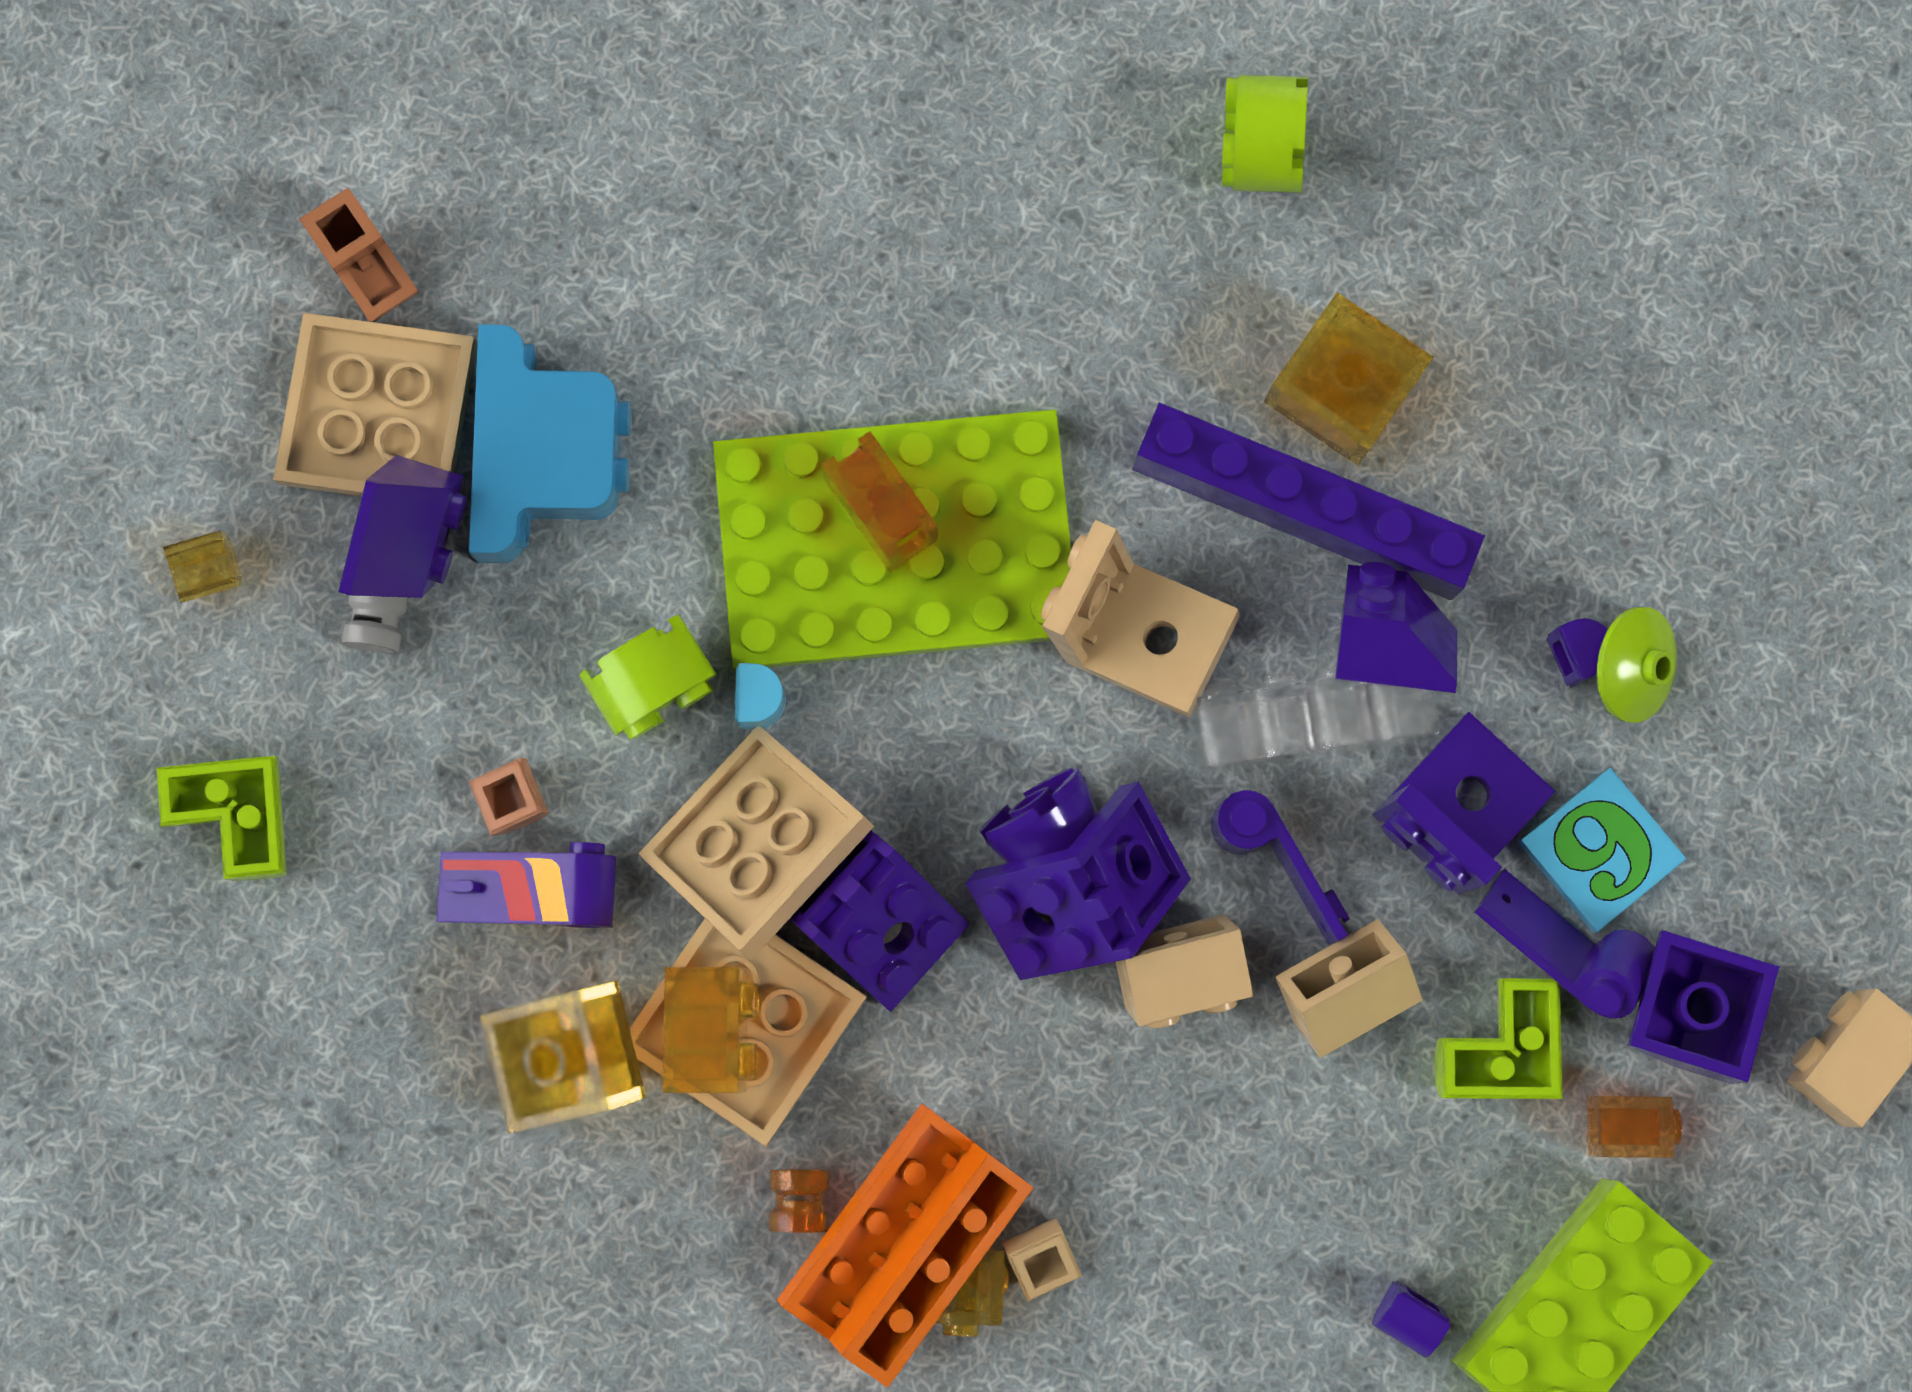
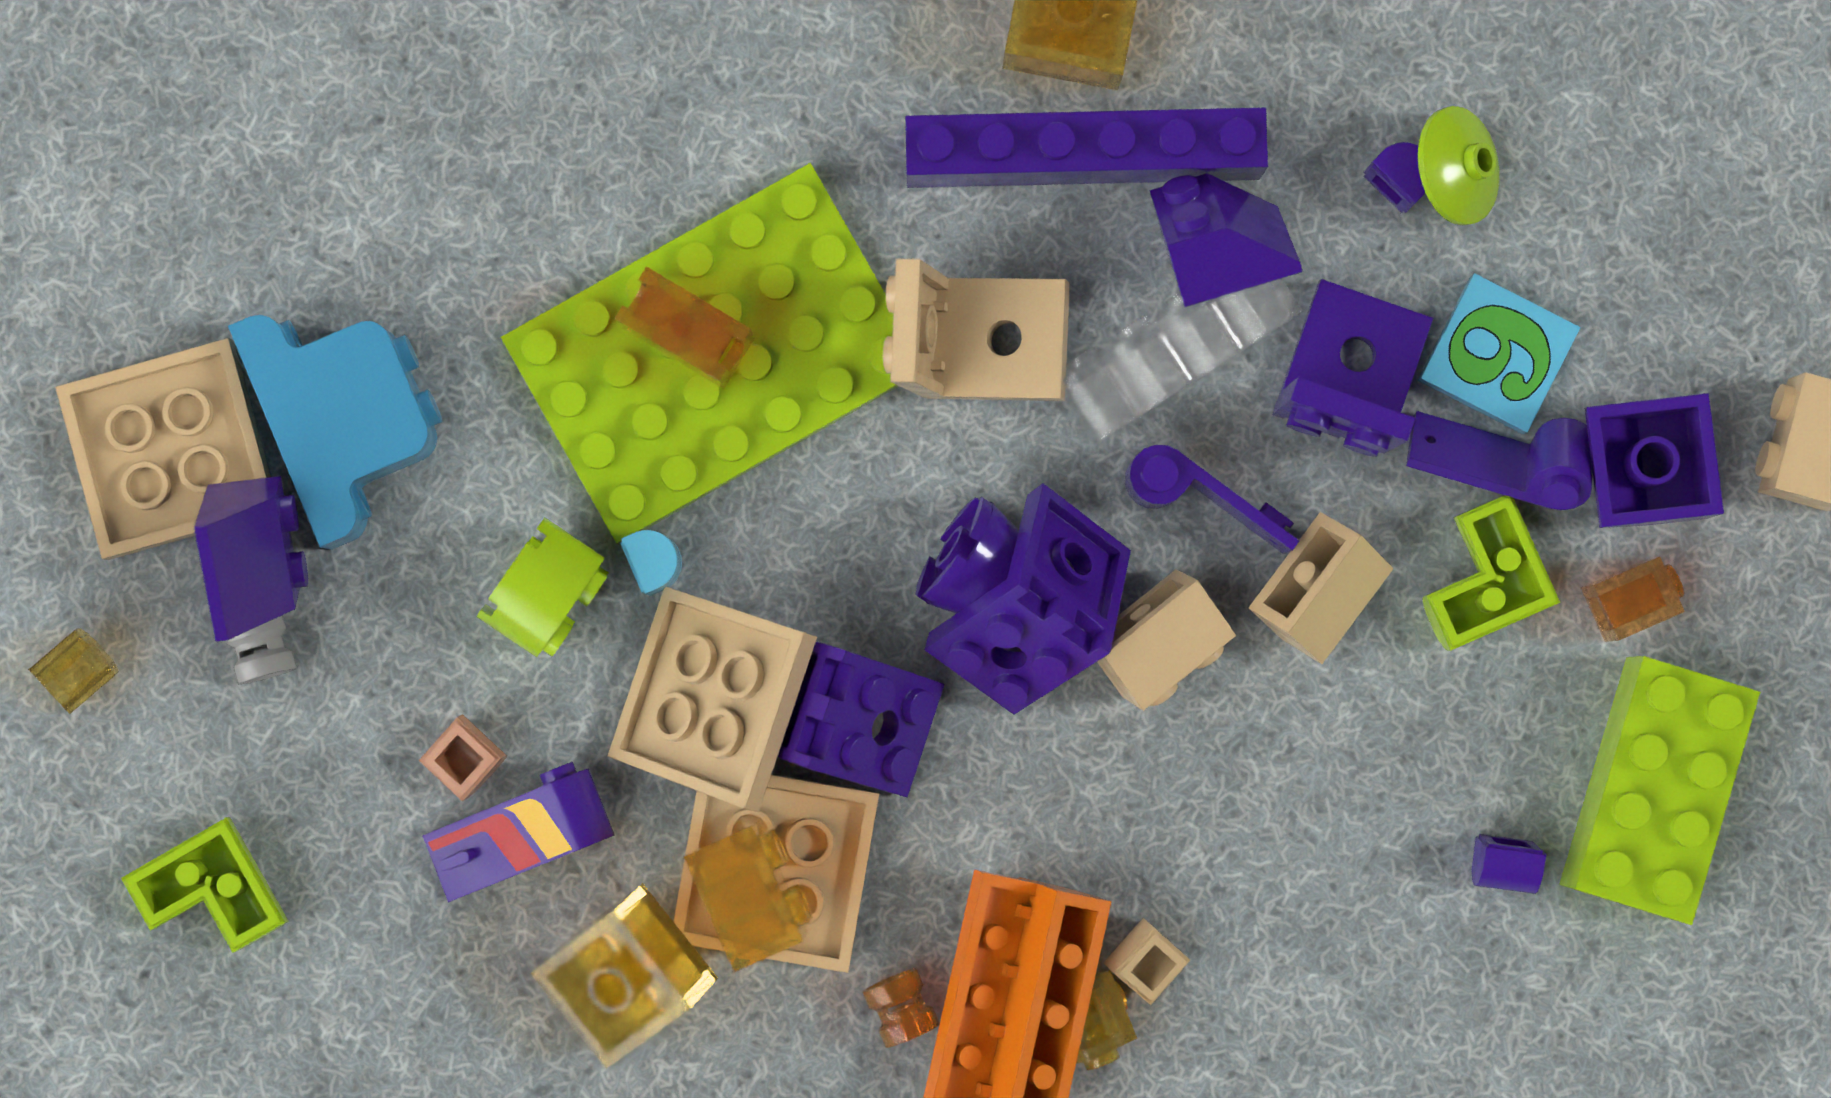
camera: 20 degrees left, 5 degrees up
nougat brick [299,187,419,322] -> none

